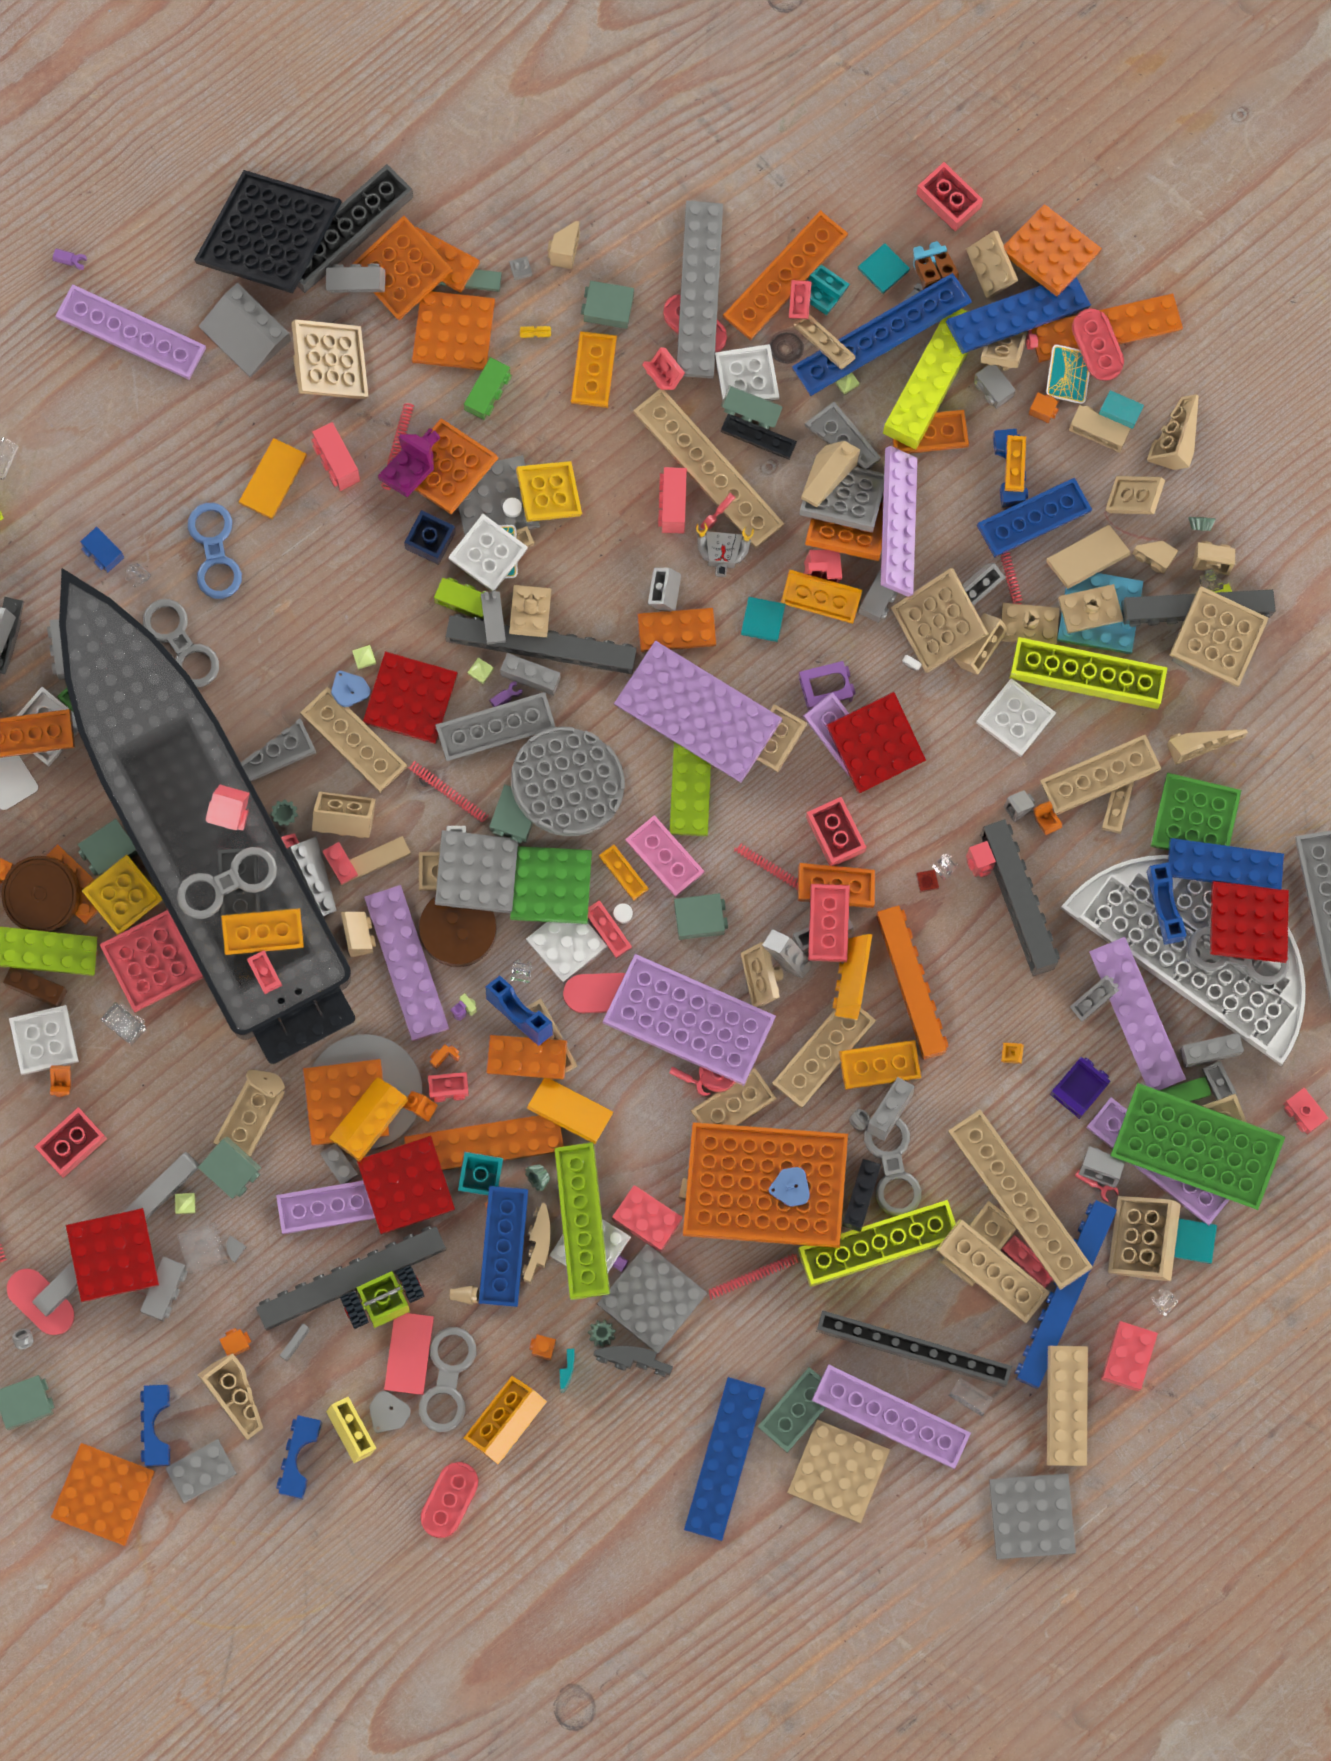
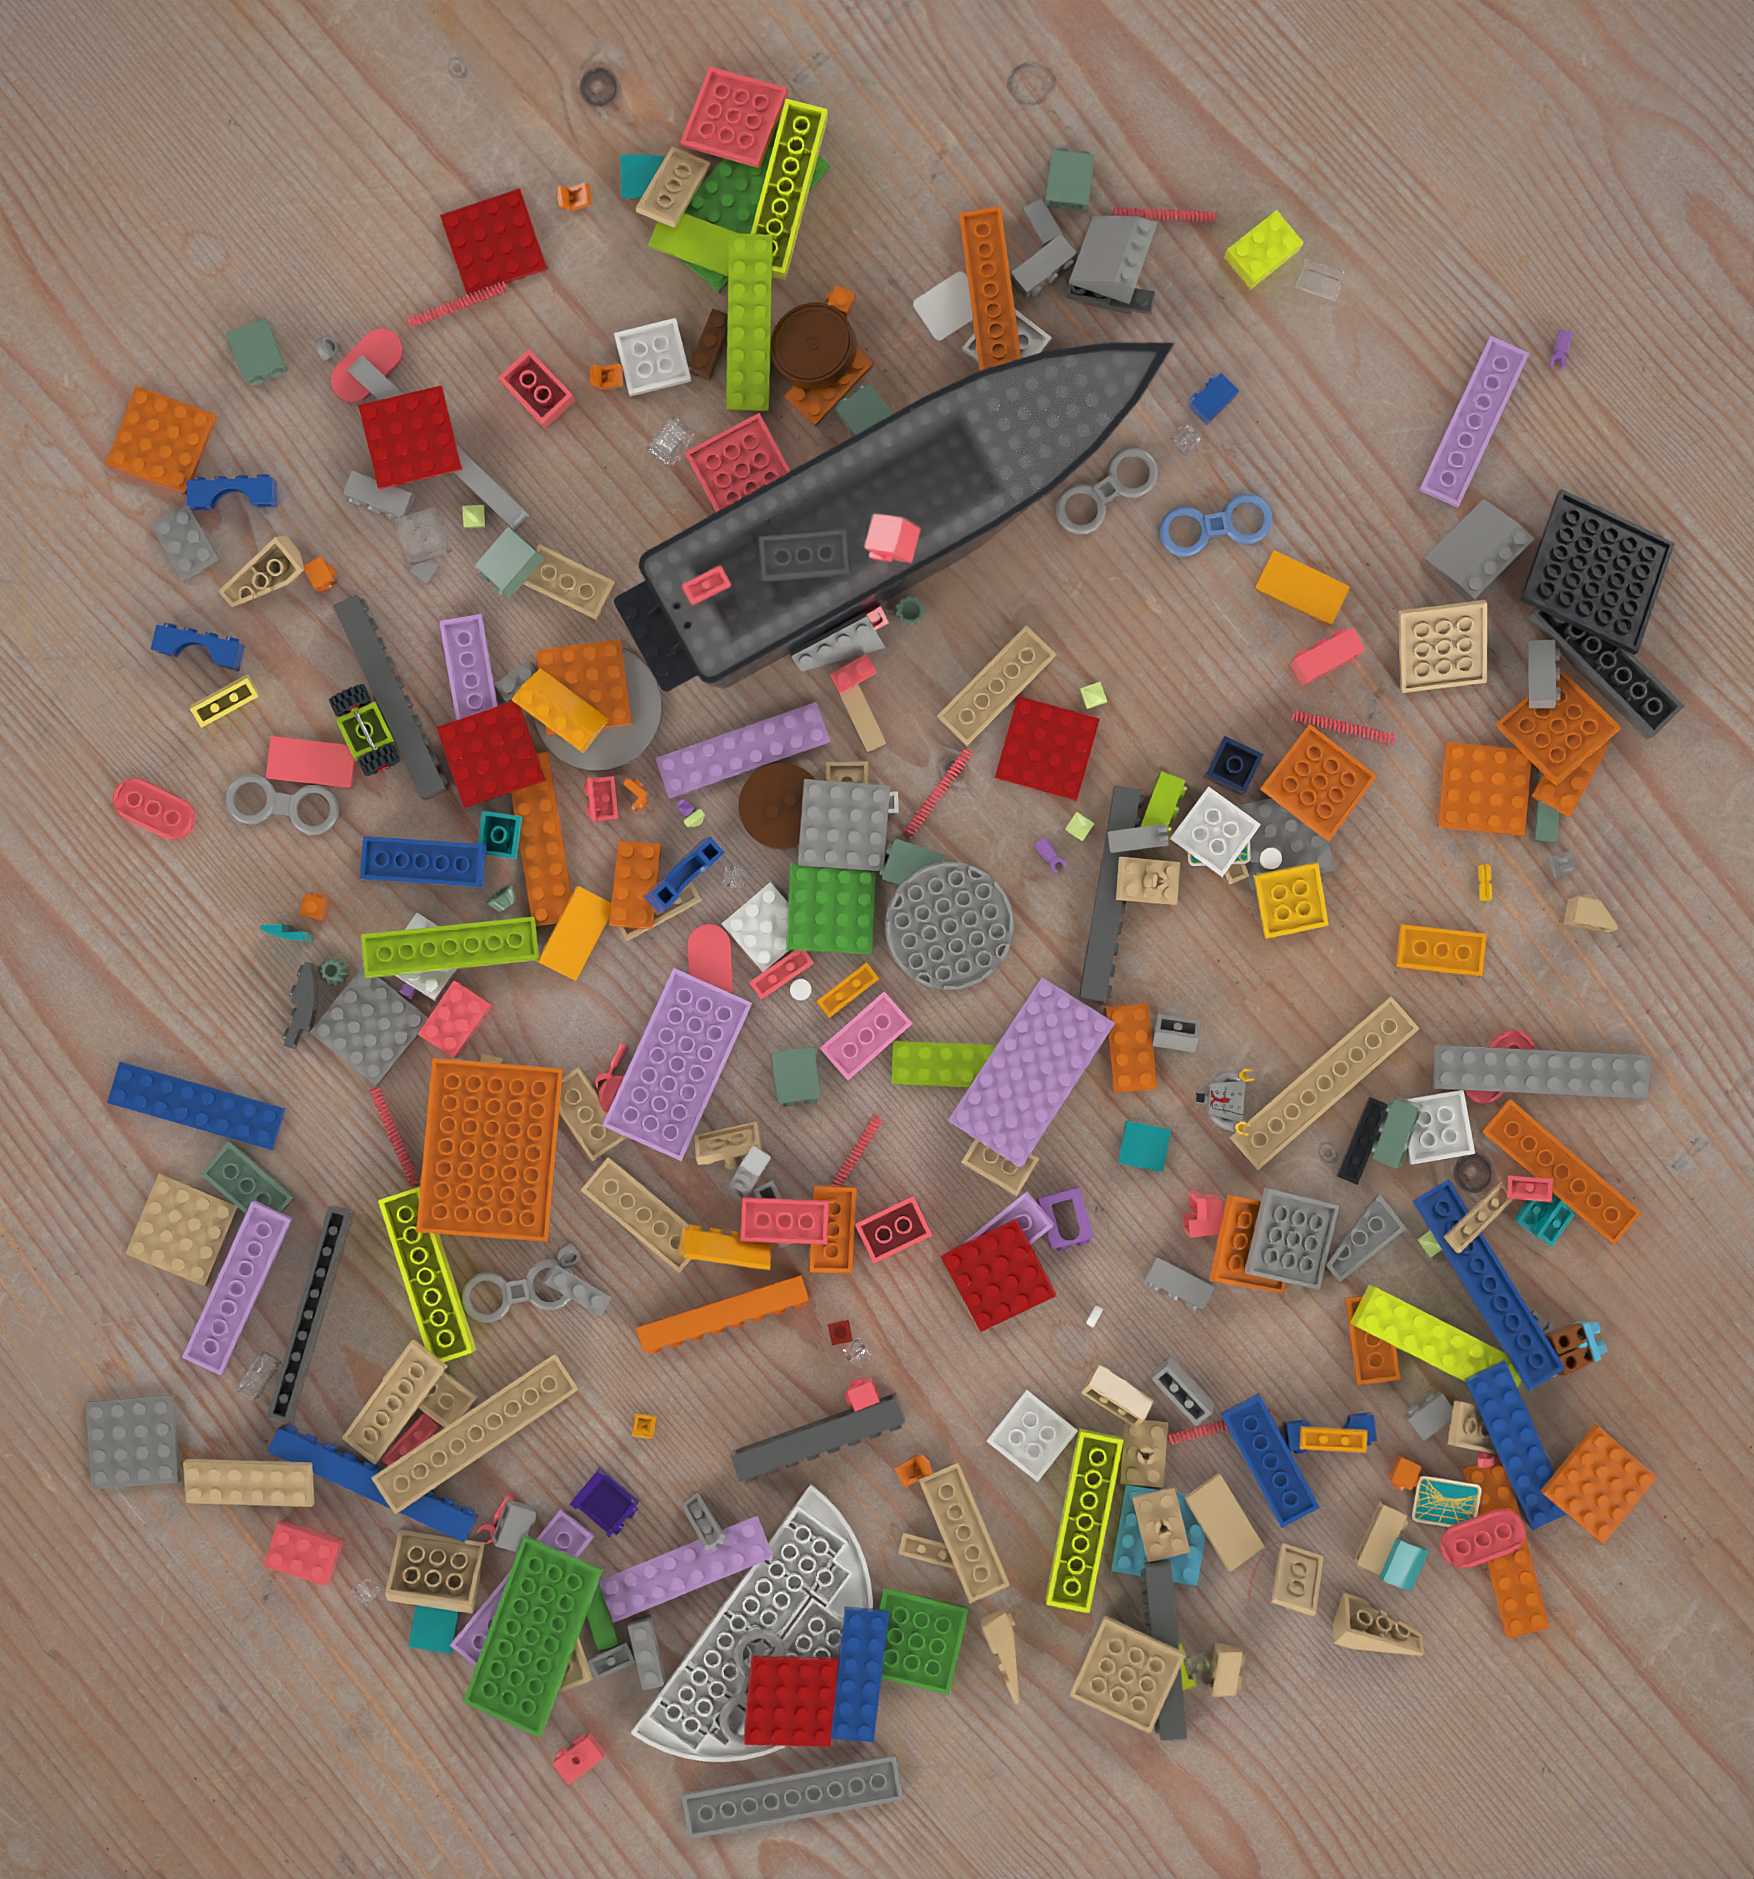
camera: 100 degrees right, 10 degrees up
yellow plate [81,854,162,935] -> none
light grey bar [177,847,277,919] -> none
light orange tile [221,908,304,955] -> none
light grey wing [241,718,316,781] -> none
tan piece [246,1070,285,1098] -> none
light grey tile [280,1324,310,1361] -> none
tan slope [312,792,376,838] -> none
medium blue piece [331,671,371,707] -> none
tan slope [341,912,376,957] -> none
light grey piece [369,1391,410,1433] -> none
magenta plate [378,428,440,497] -> none
orange bracket [403,1091,438,1122] -> none
light grey plate [435,692,555,761] -> none
tan cone [450,1285,479,1305] -> none
bright green brick [464,357,512,420] -> none
light orange slope [464,1376,547,1464] -> none
light grey brick [500,653,561,696] -> none
tan slope [521,1203,551,1284] -> none
sand green brick [581,280,634,329] -> none
coral bracket [642,348,685,390] -> none
coral brick [658,467,687,534] -> none
coral piece [700,493,736,529] -> none
medium blue piece [769,1167,810,1207] -> none
light orange tile [781,570,862,624] -> none
tan wedge [801,441,860,508] -> none
light orange tile [839,1040,921,1090] -> none
black plate [842,1159,881,1232] -> none
teal tile [858,243,910,294] -> none
lavender plate [881,446,917,597] -> none
tan plate [891,568,988,673] -> none
coral brick [916,162,983,232] -> none
tan plate [966,231,1018,298] -> none
light grey slope [1004,790,1035,822] -> none
tan slope [1132,541,1178,574] -> none
blue arch [1146,862,1187,945] -> none
sand green piece [1188,517,1216,531] -> none

